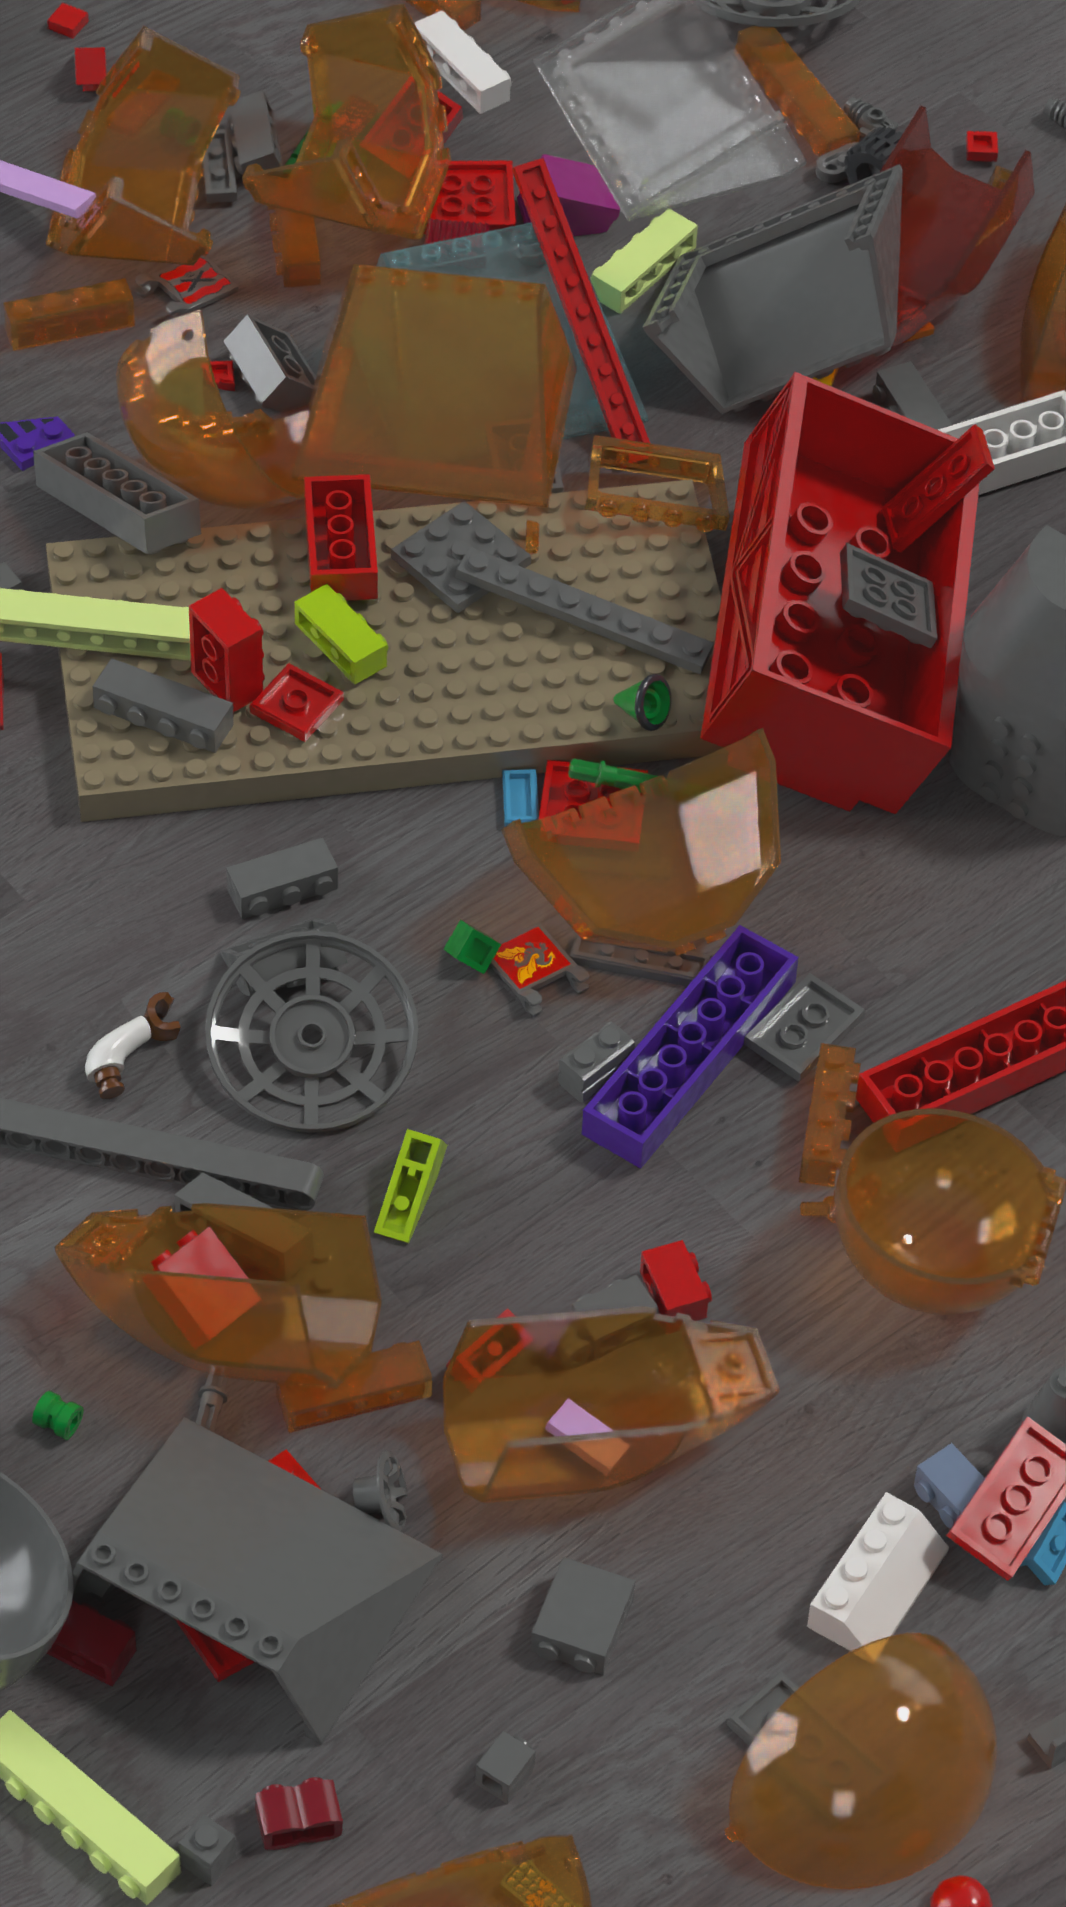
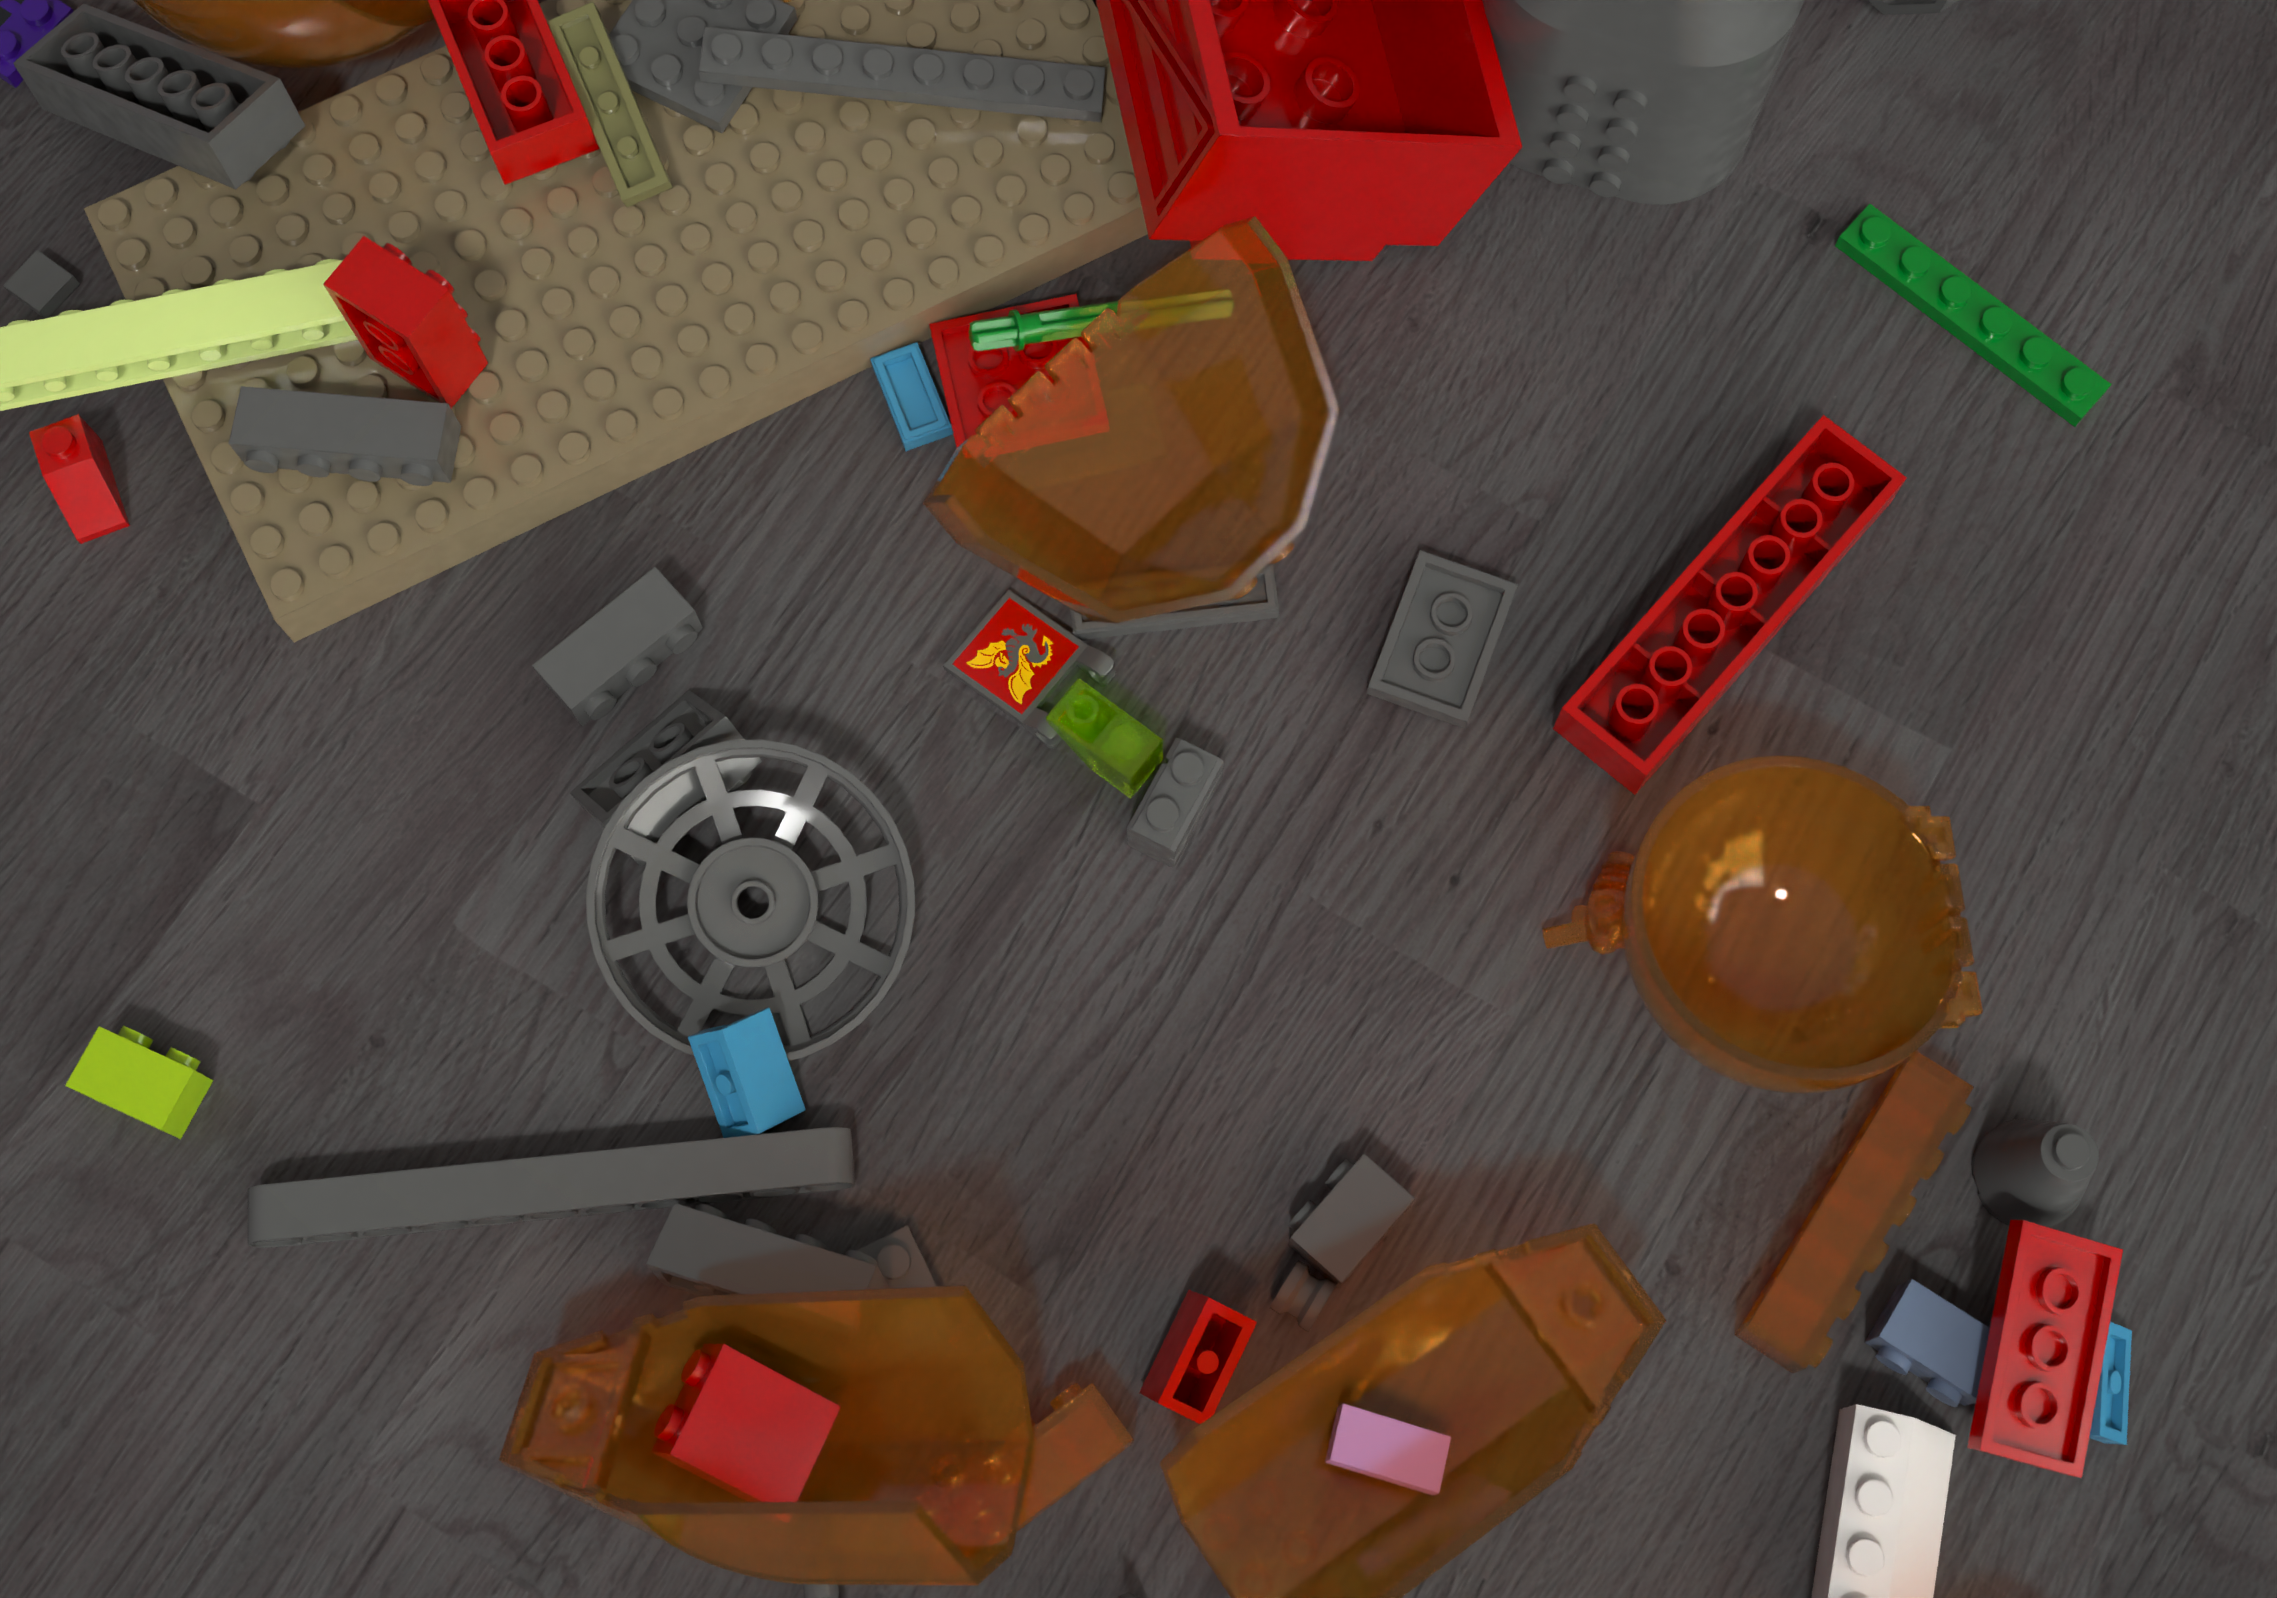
camera: 15 degrees left, 20 degrees up
piece [85,992,181,1099] -> none
red tile [250,663,344,742] -> none
lime brick [295,584,388,685] -> none
lime slope [374,1129,448,1243] -> none
green panel [444,919,501,974] -> none
dark purple brick [581,925,799,1169] -> none
green hat [613,674,672,731] -> none
red brick [640,1240,712,1330] -> none
clear orange brick [799,1043,861,1188] -> none
none -> olive plate [547,1,673,207]
none -> dark azure panel [688,1008,806,1138]
none -> clear neon green slope [1046,678,1163,799]
none -> clear orange brick [1735,1050,1974,1374]

